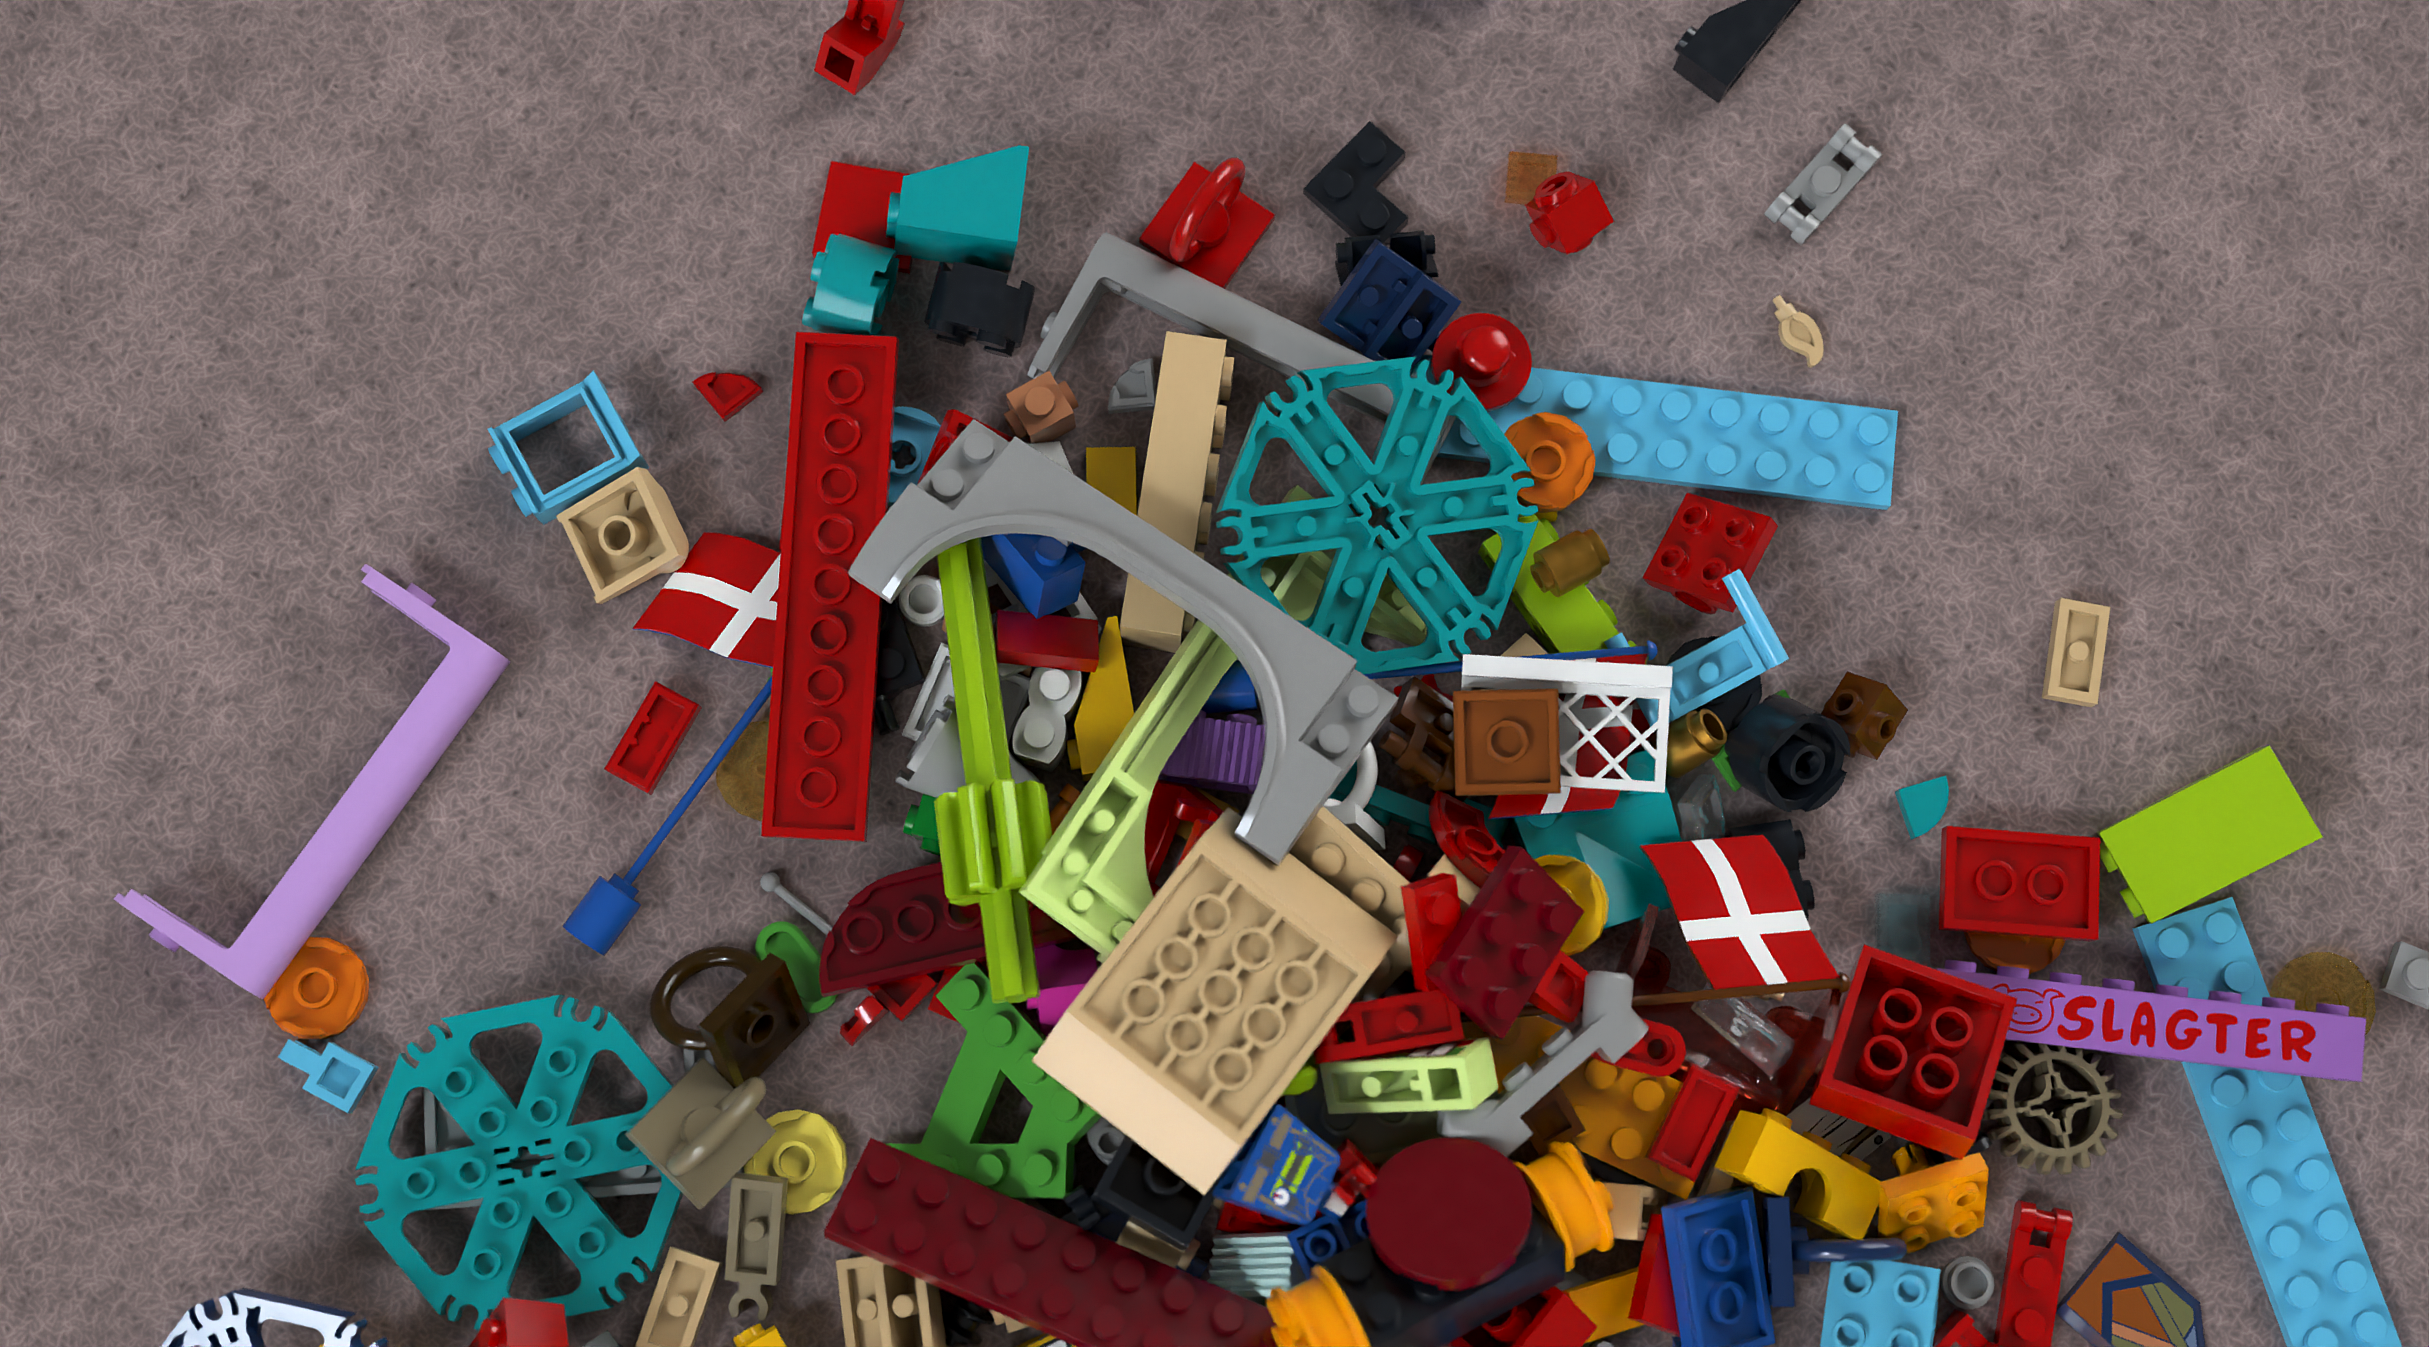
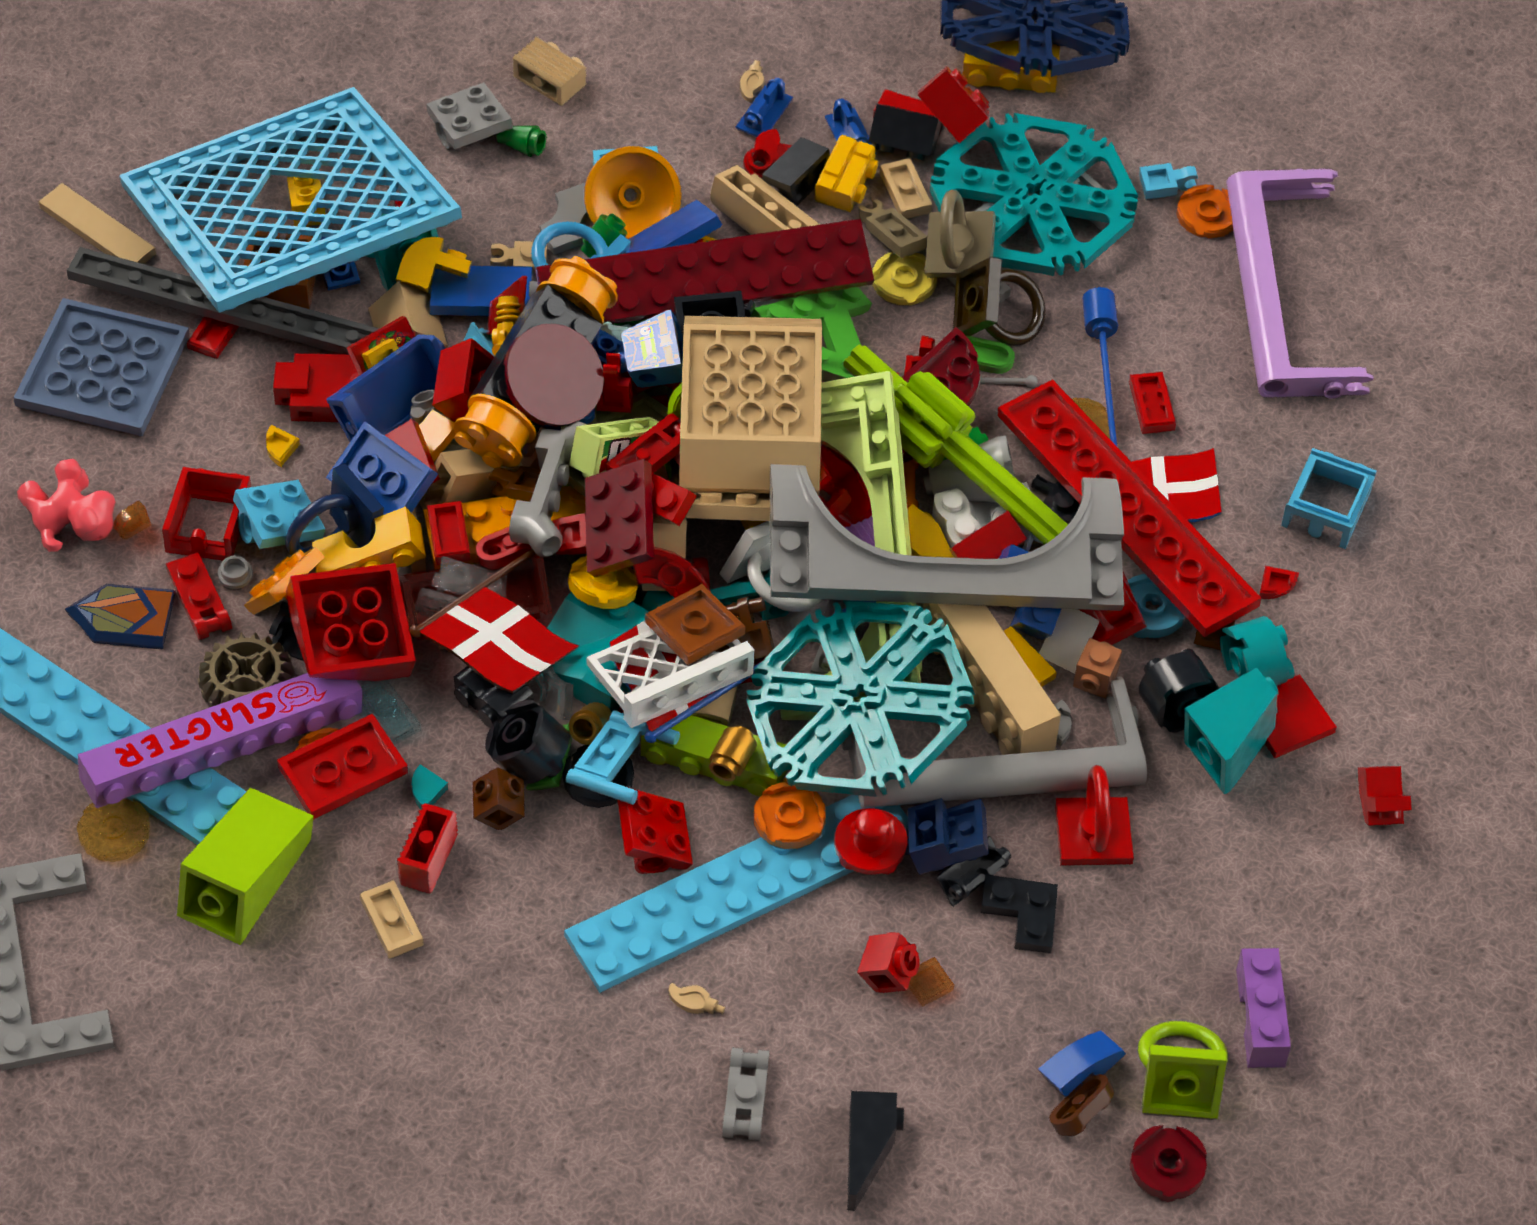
camera: 145 degrees right, 25 degrees down
tan slope [556,467,689,604] -> none
none -> red brick [397,803,458,894]
none -> clear hinge [432,556,507,597]

